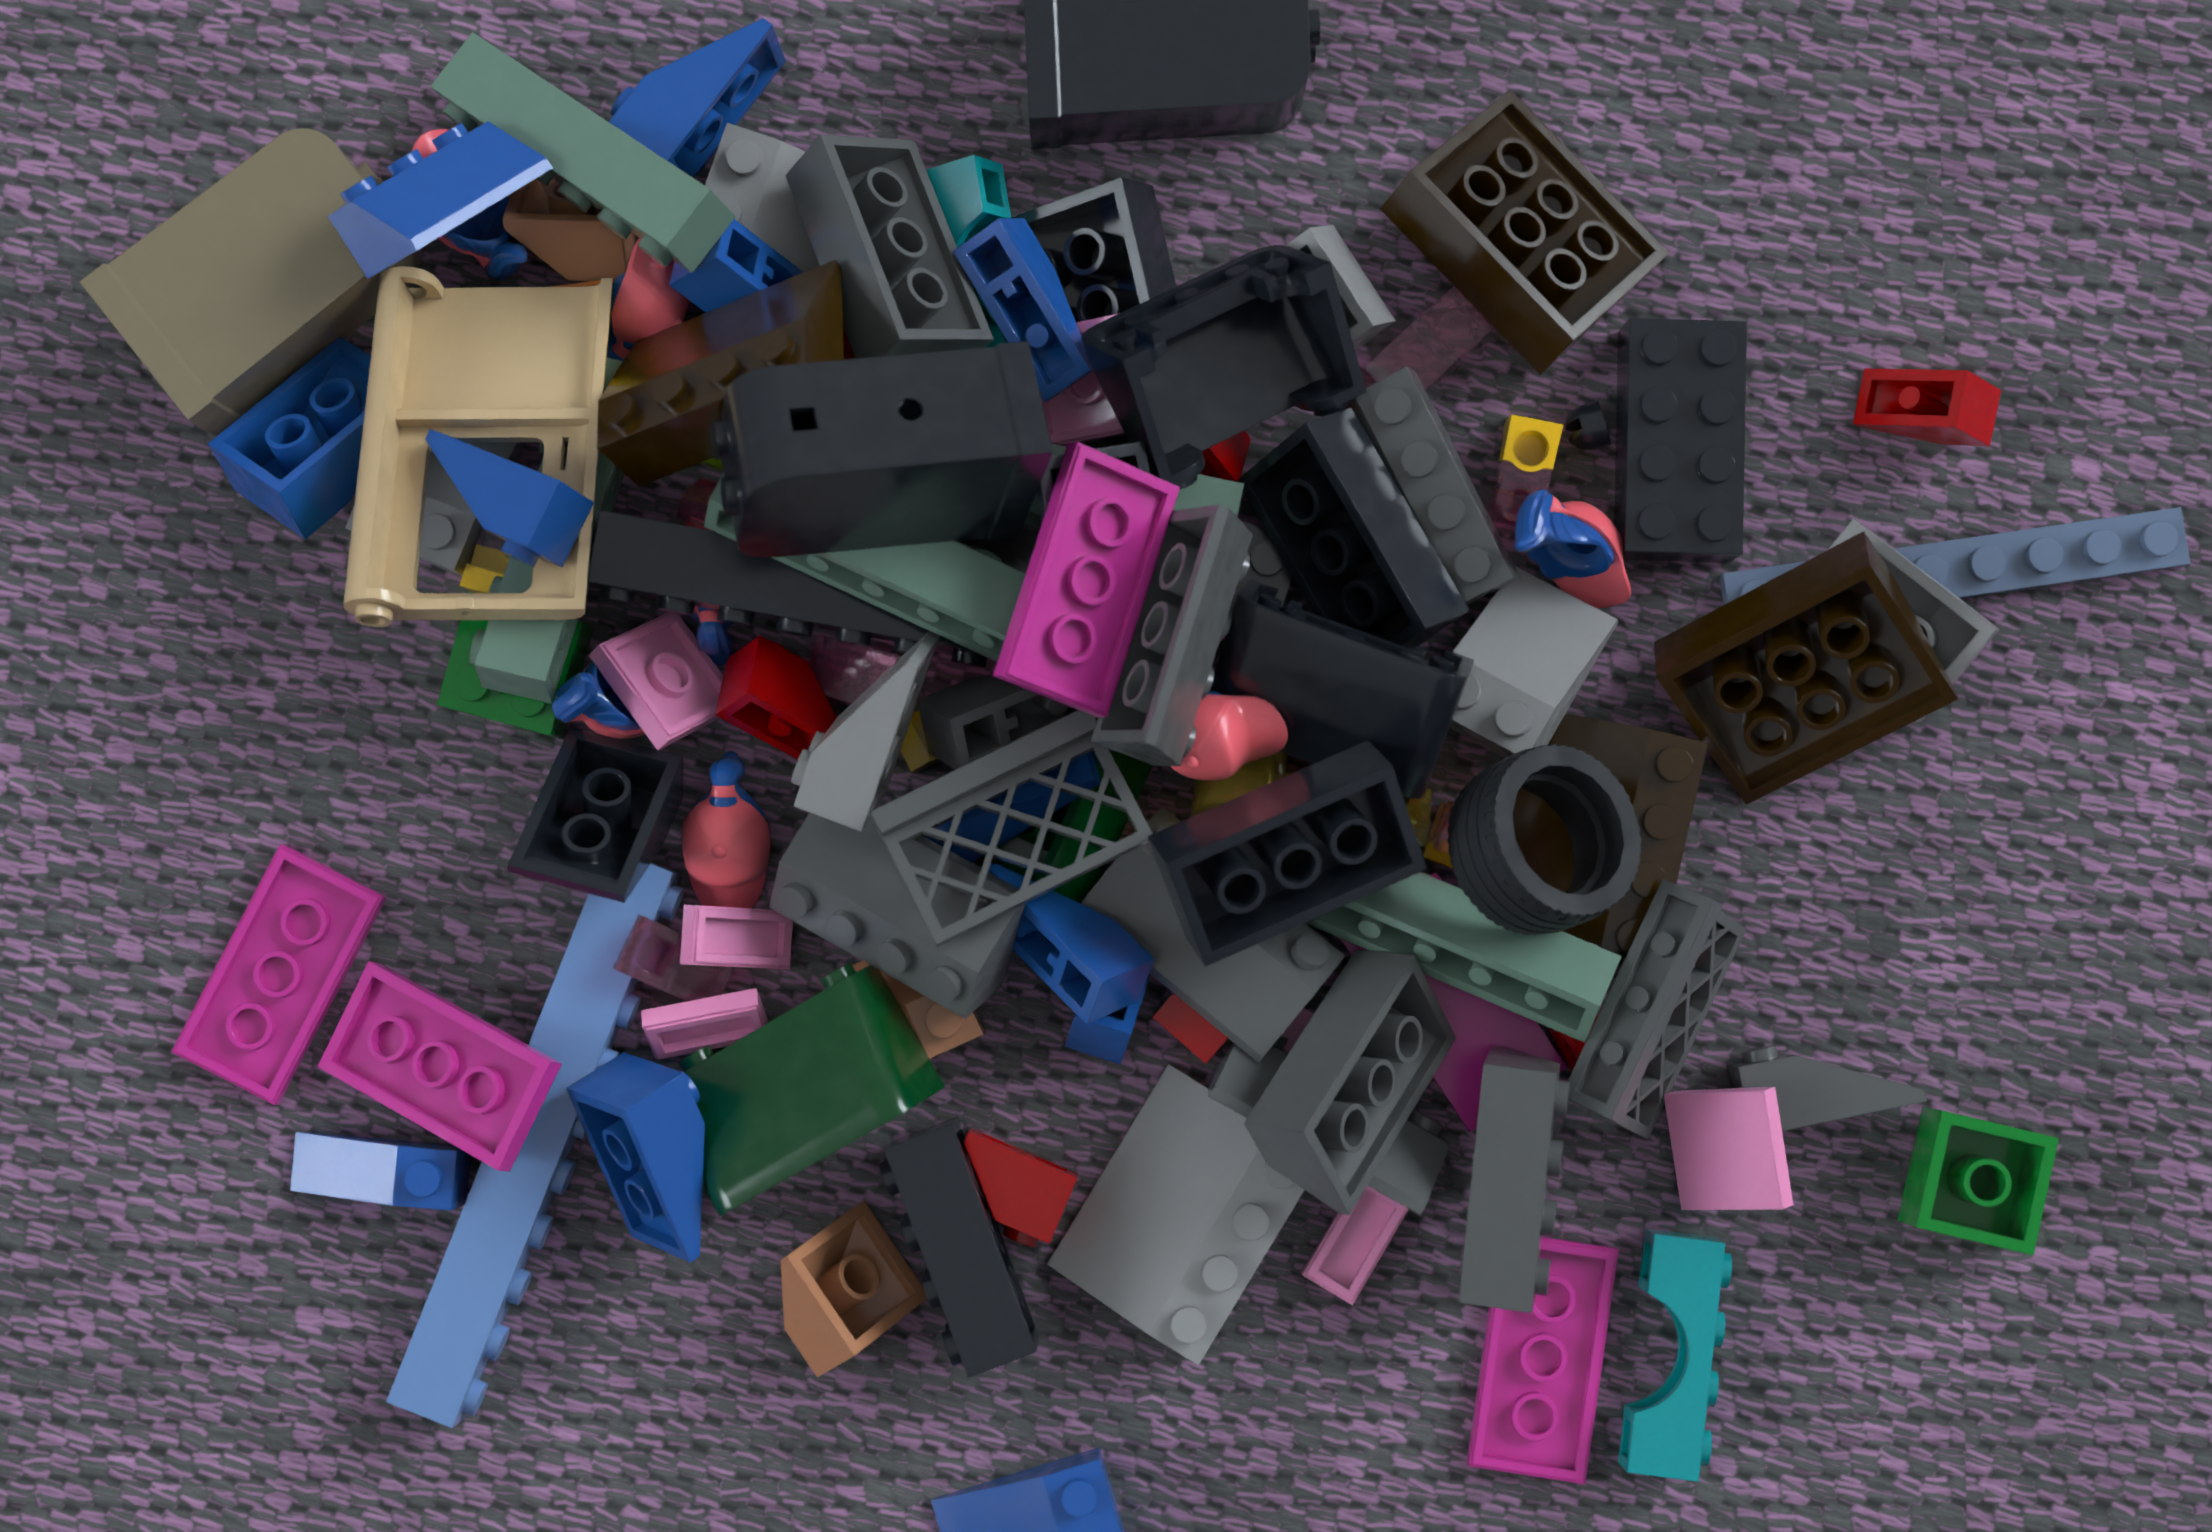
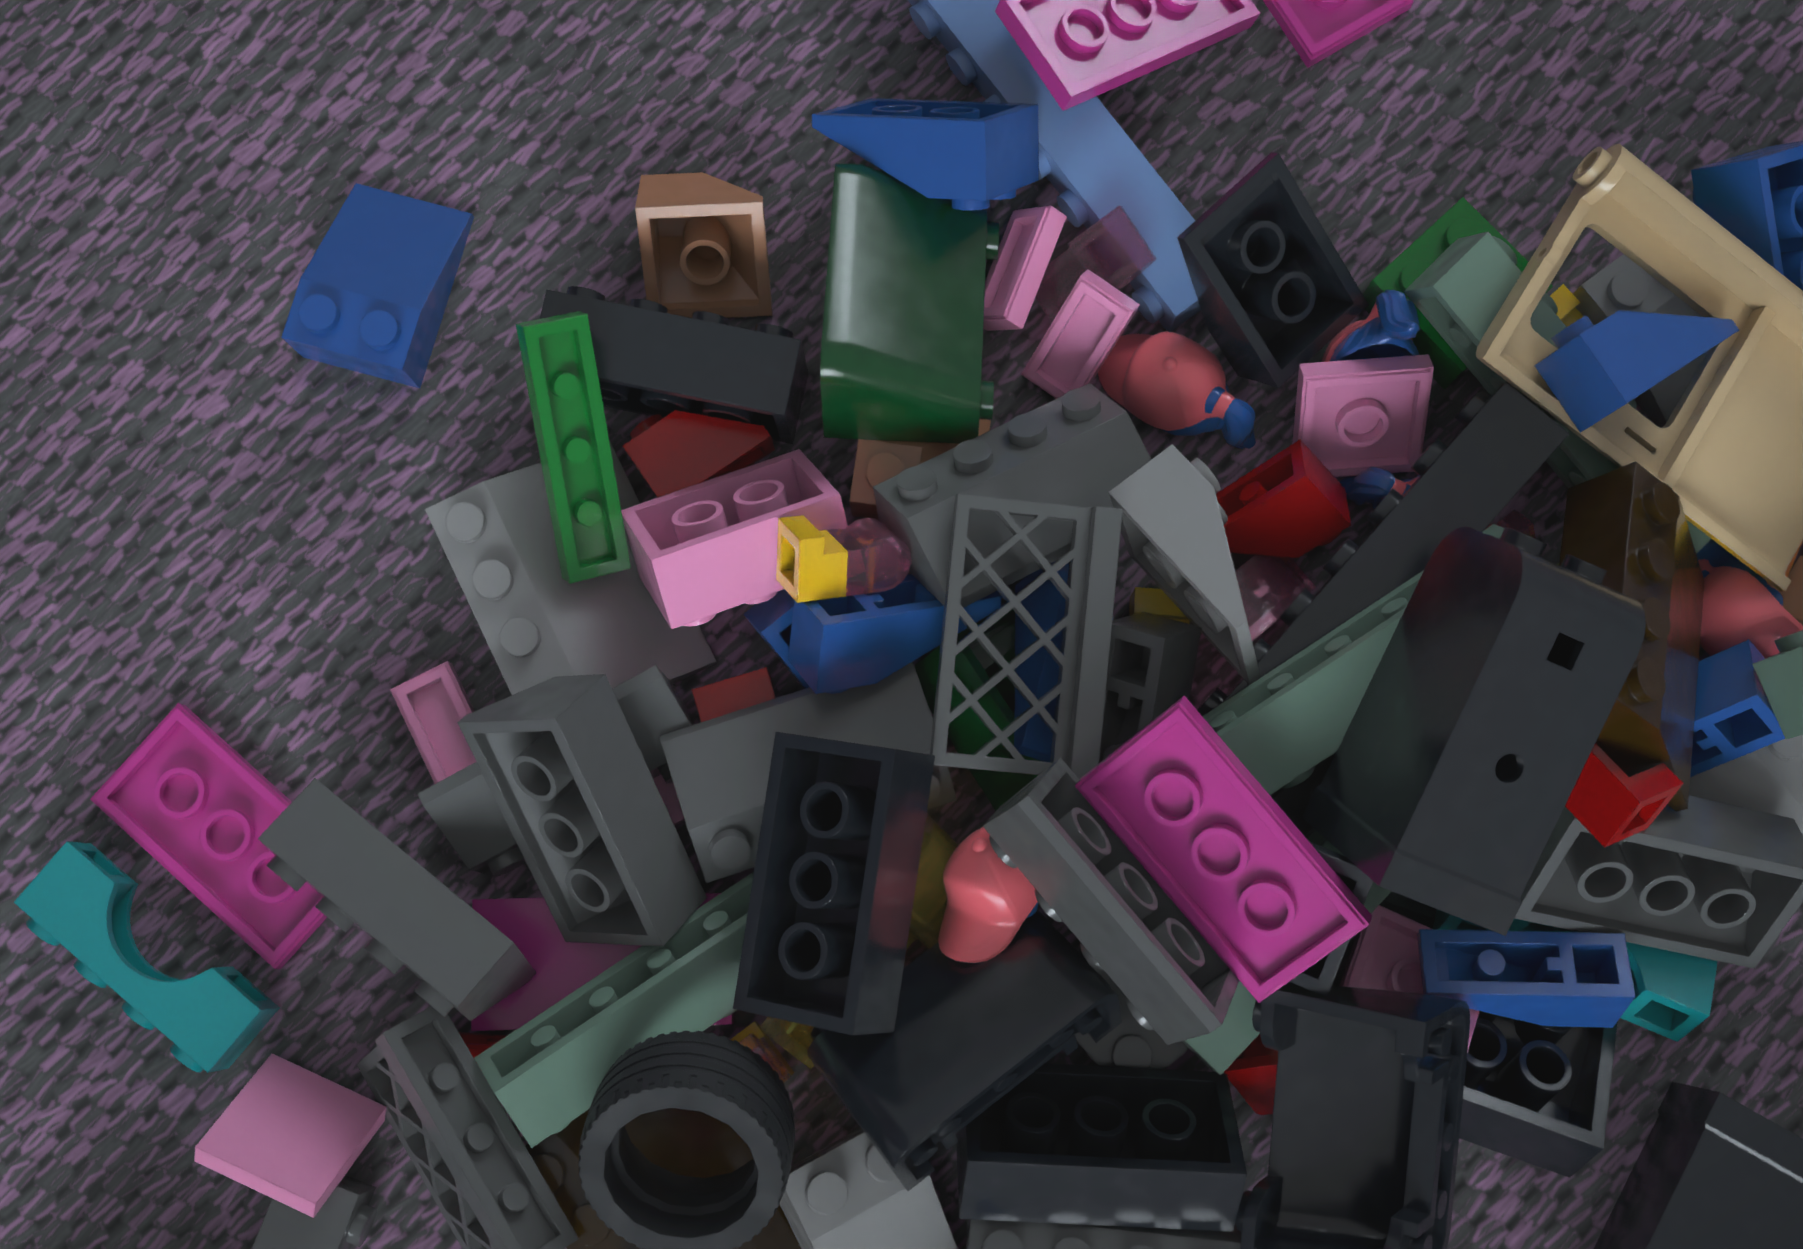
camera: 125 degrees right, 5 degrees down
none -> green plate [516,311,631,584]
none -> bright pink brick [621,449,857,629]
none -> leg [776,515,912,603]
none -> red panel [1565,743,1684,848]

